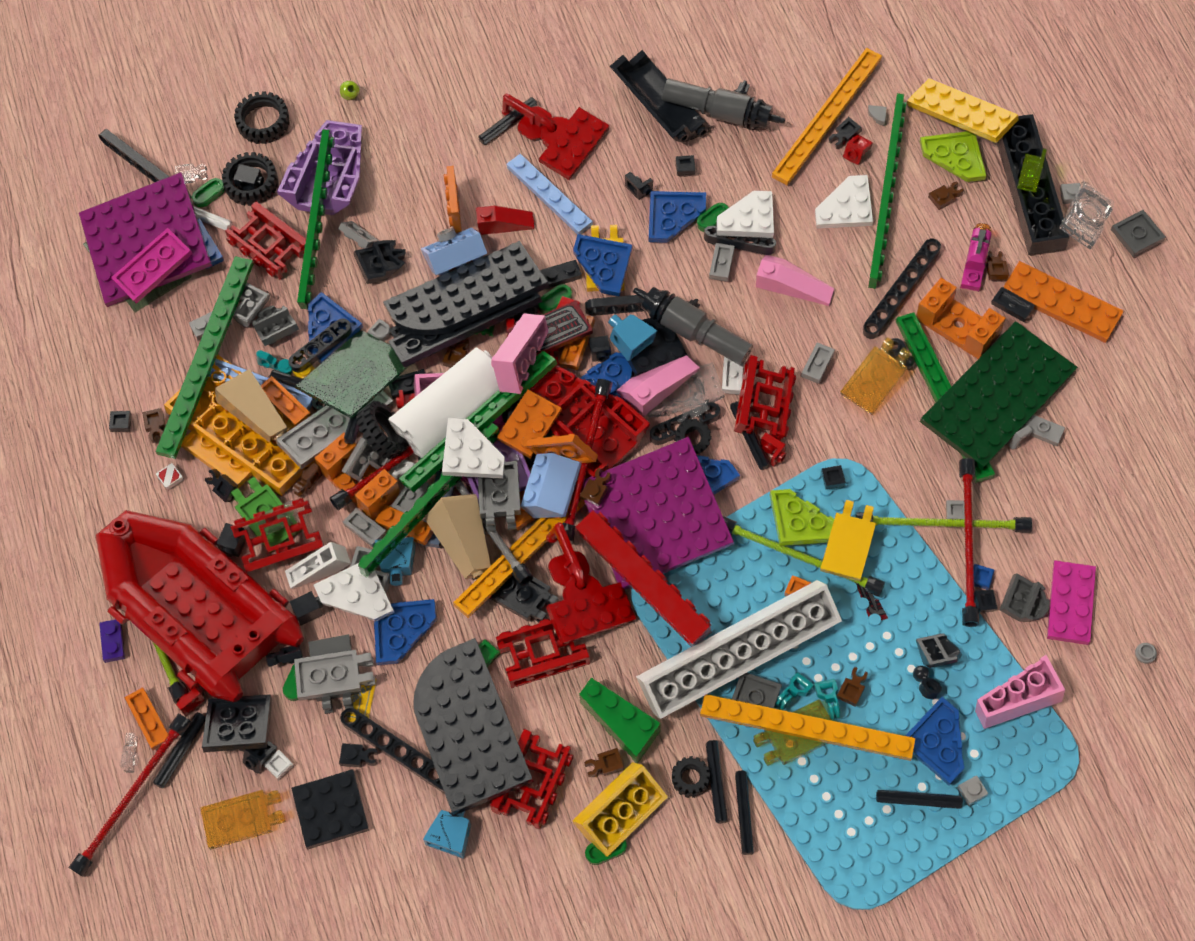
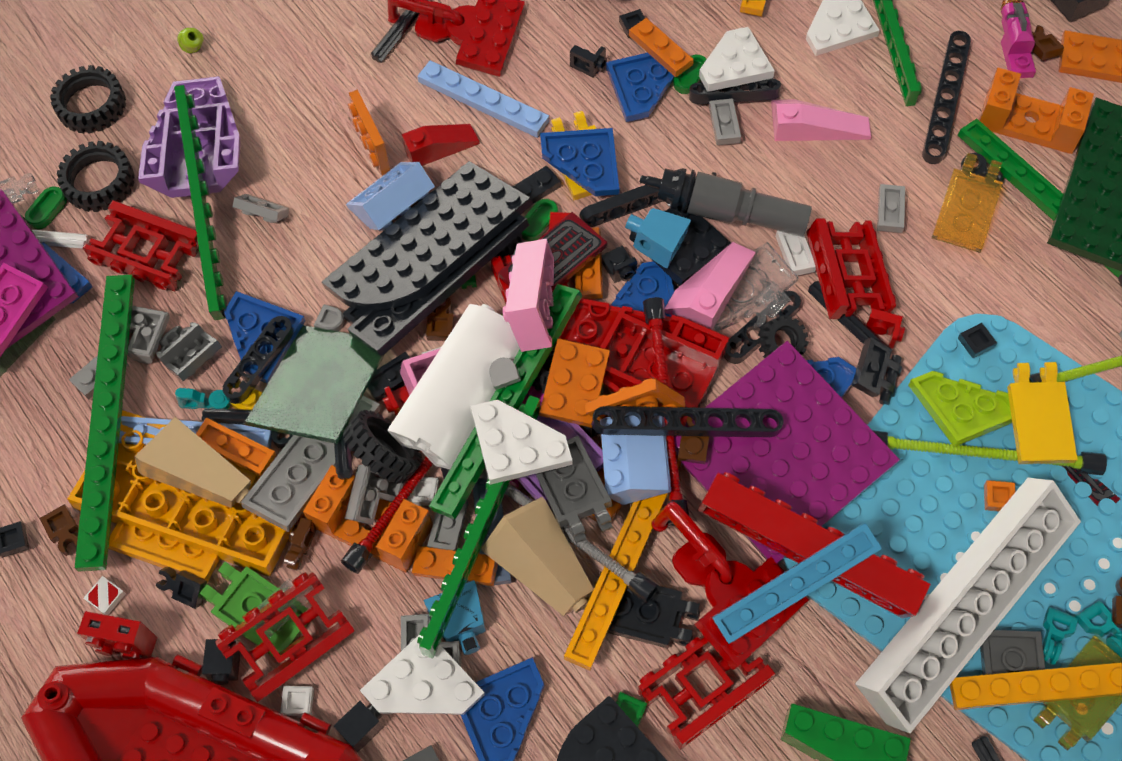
camera: 20 degrees left, 0 degrees up
black brick [233,164,264,191] -> none
white slope [285,542,351,589] -> none
light grey plate [343,508,387,547] -> none
black plate [354,240,406,284] -> none
light grey tile [437,228,456,242] -> none
black plate [991,287,1035,322] -> none
none -> red piece [77,611,158,659]
none -> white tile [280,686,314,718]
none -> light grey tile [489,357,521,390]
none -> black beam [591,406,784,437]
none -> orange plate [629,18,693,77]
none -> dark azure plate [712,523,882,644]
none -> black plate [852,337,902,405]

